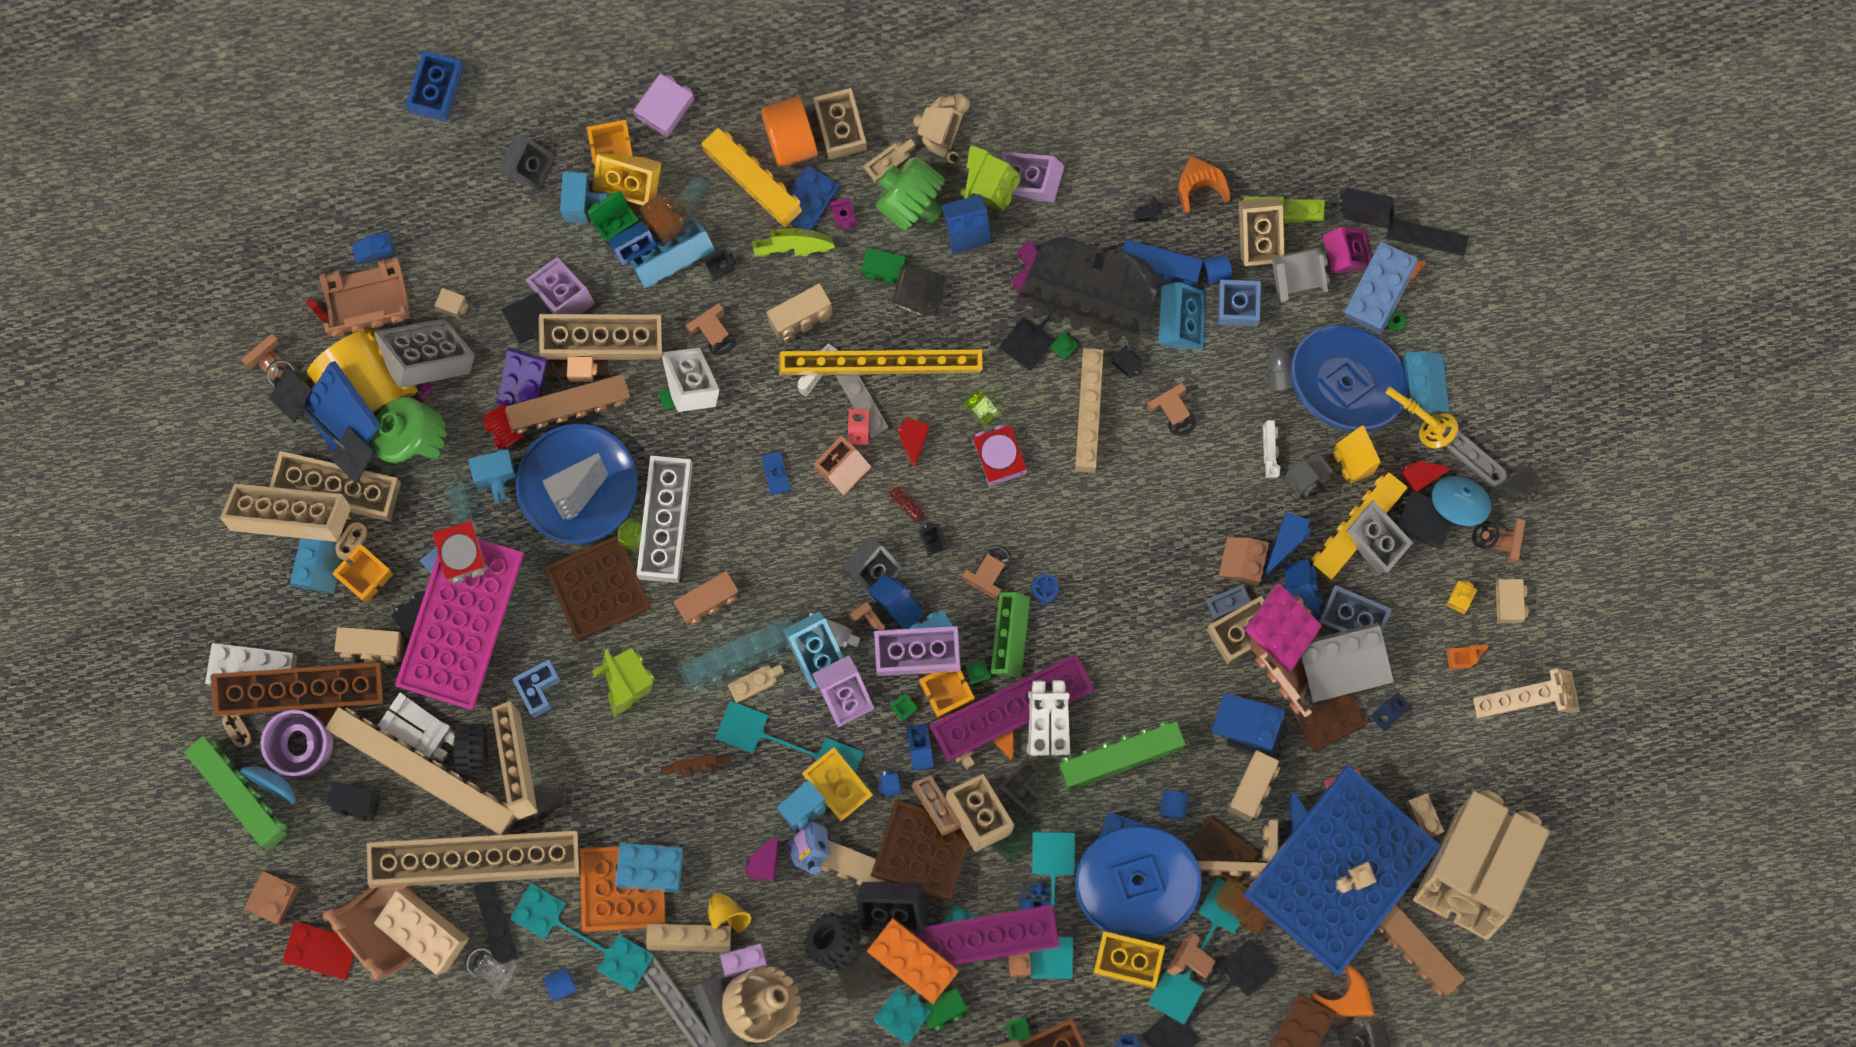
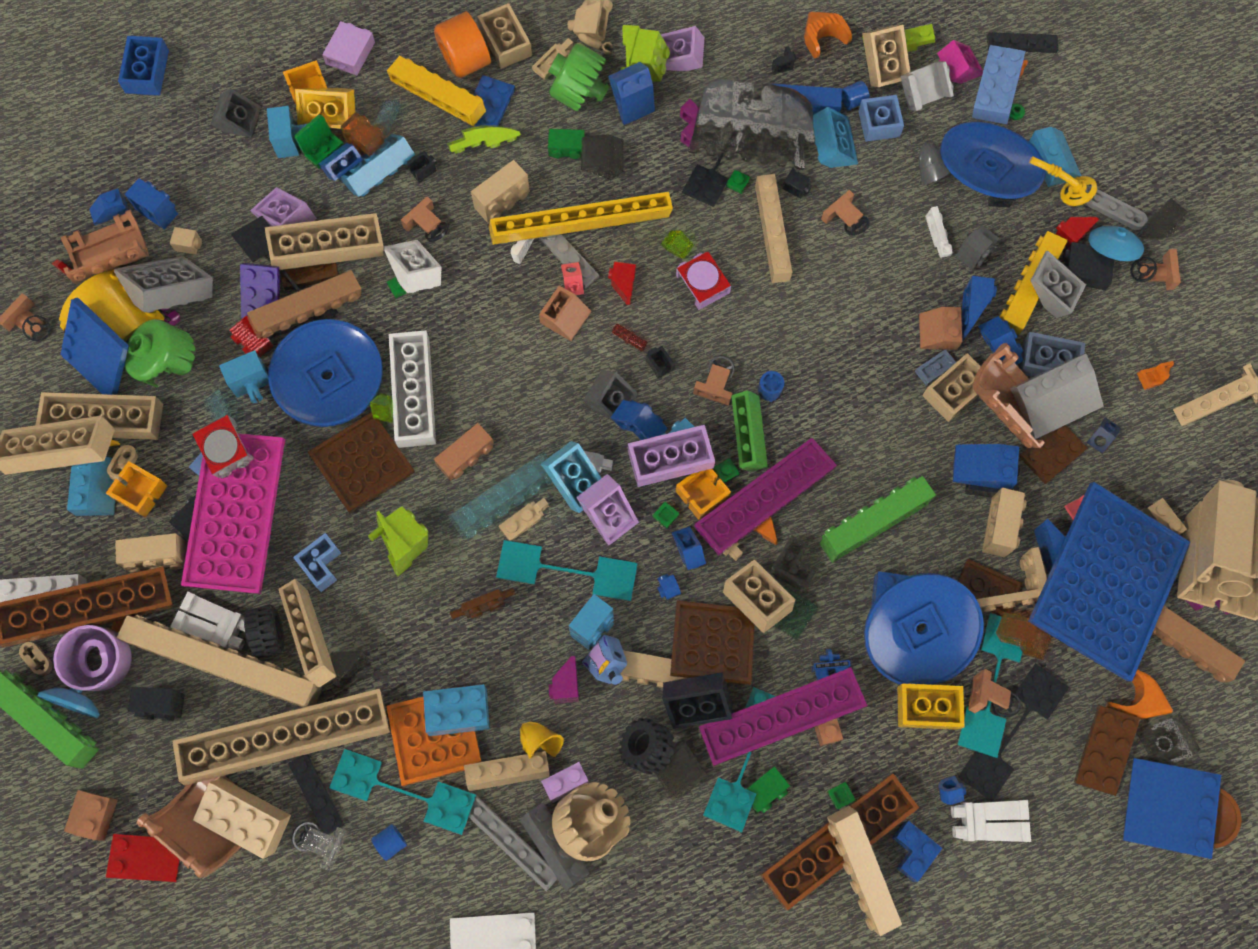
camera: 15 degrees left, 5 degrees down
black hinge [269,366,374,484] -> none
light grey slope [542,453,609,520] -> none
light nougat brick [567,357,597,382] -> none
blue plate [761,451,790,496] -> none
yellow plate [802,747,873,822] -> none
magenta brick [830,197,856,231] -> none
nougat piece [847,602,885,638] -> none
orange plate [867,918,959,1004] -> none
medium nougat plate [912,775,961,836] -> none
white hips [1027,680,1070,755] -> none
teal hinge [1031,832,1075,979] -> none
blue piece [1159,790,1189,820] -> none
dark pink plate [1244,584,1322,672] -> none
yellow slope [1333,425,1380,484] -> none
tan plate [1335,862,1376,893] -> none
black brick [1339,187,1395,229] -> none
yellow brick [1445,580,1477,614] -> none
tan brick [1495,579,1528,623] -> none
none -> blue brick [125,178,178,230]

